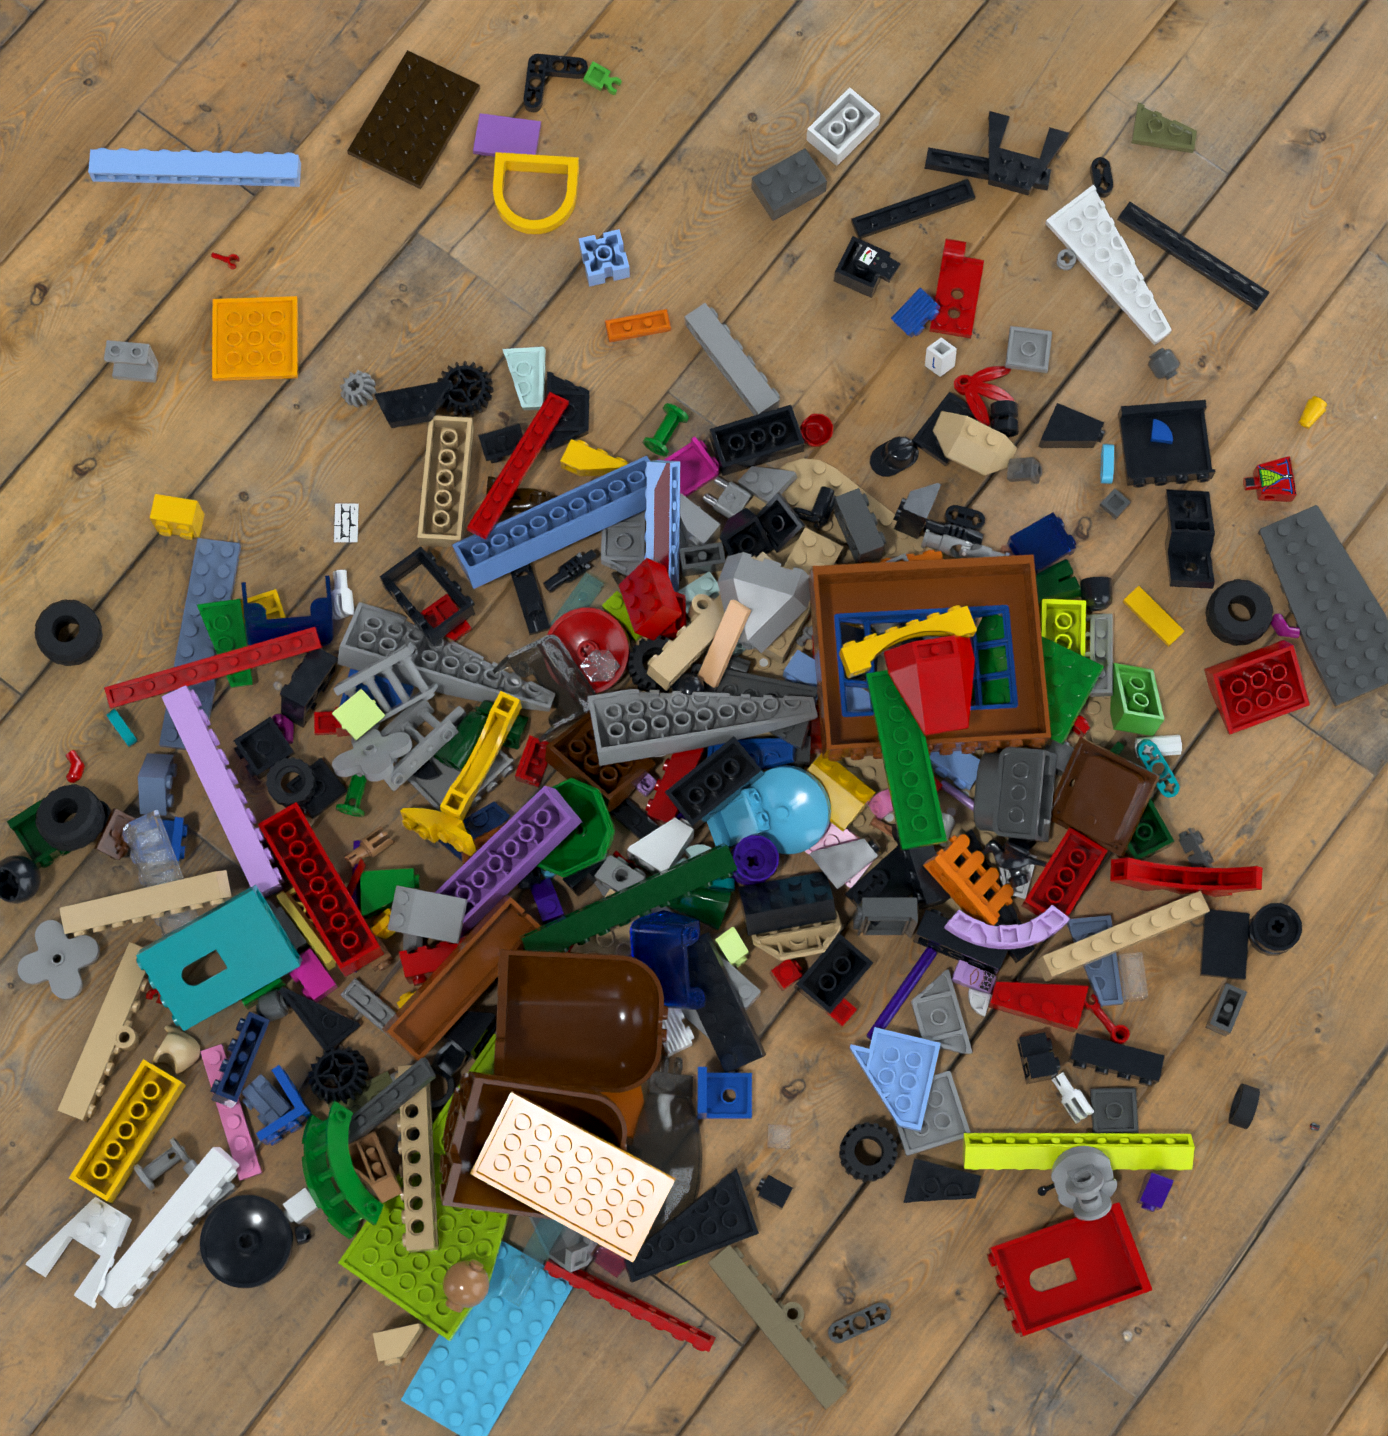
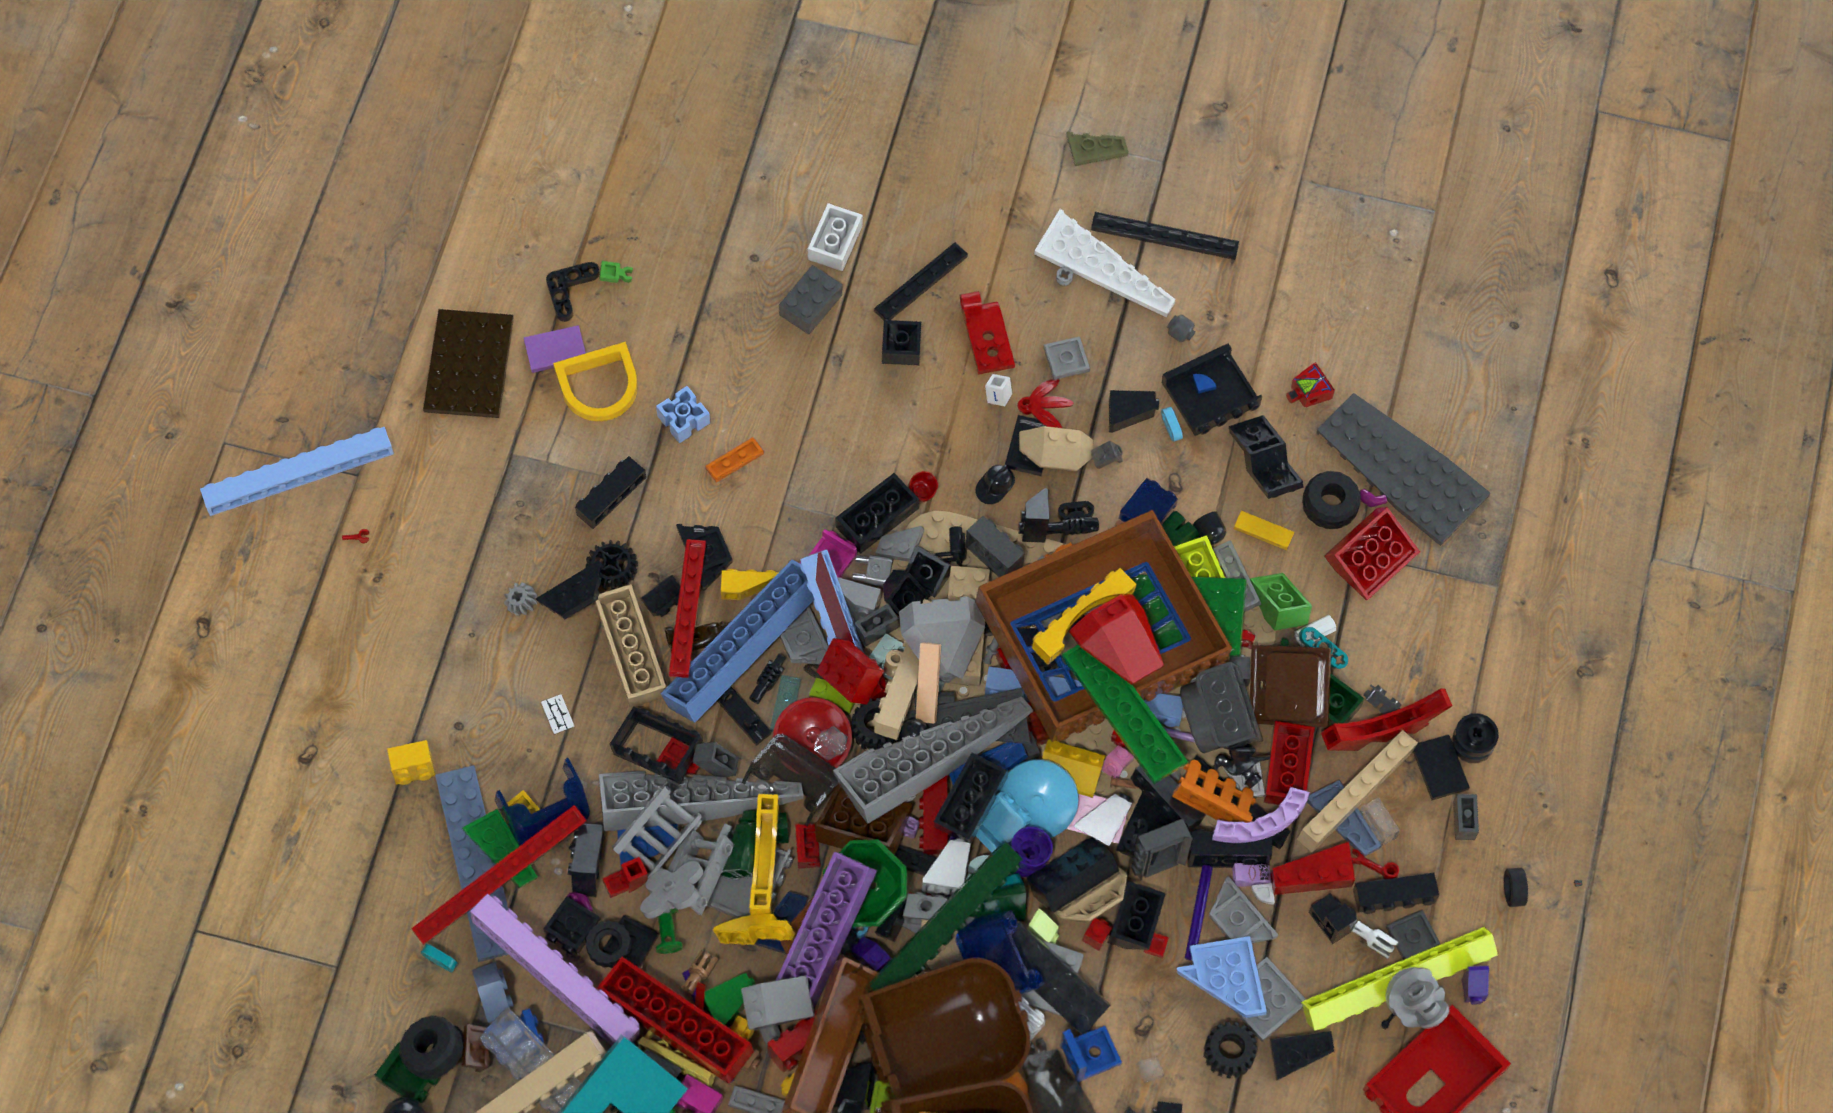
camera: 25 degrees left, 10 degrees down
black tyre [34,599,103,666] -> none
red arm [65,750,85,783] -> none
light grey panel [104,340,159,383] -> none
light orange plate [212,296,298,381] -> none
white arm [331,570,354,620] -> none
yellowish green piece [332,689,385,741] -> none
black tile [413,760,440,780] -> none
light aqua wing [503,347,546,411] -> none
green hose [642,403,689,457] -> none
light grey brick [685,303,780,415] -> none
black tile [853,243,901,283] -> none
blue brick [891,288,941,338] -> none
light grey piece [921,529,1010,558] -> none
black plate [924,147,1051,190] -> none
black wing [988,111,1069,195] -> none
black wheel [990,400,1019,438] -> none
black beam [1090,157,1113,198] -> none
dark grey plate [1100,488,1131,519] -> none
yellow cone [1298,396,1327,429] -> none
none -> black brick [575,456,646,529]
none -> dark grey brick [693,742,739,777]

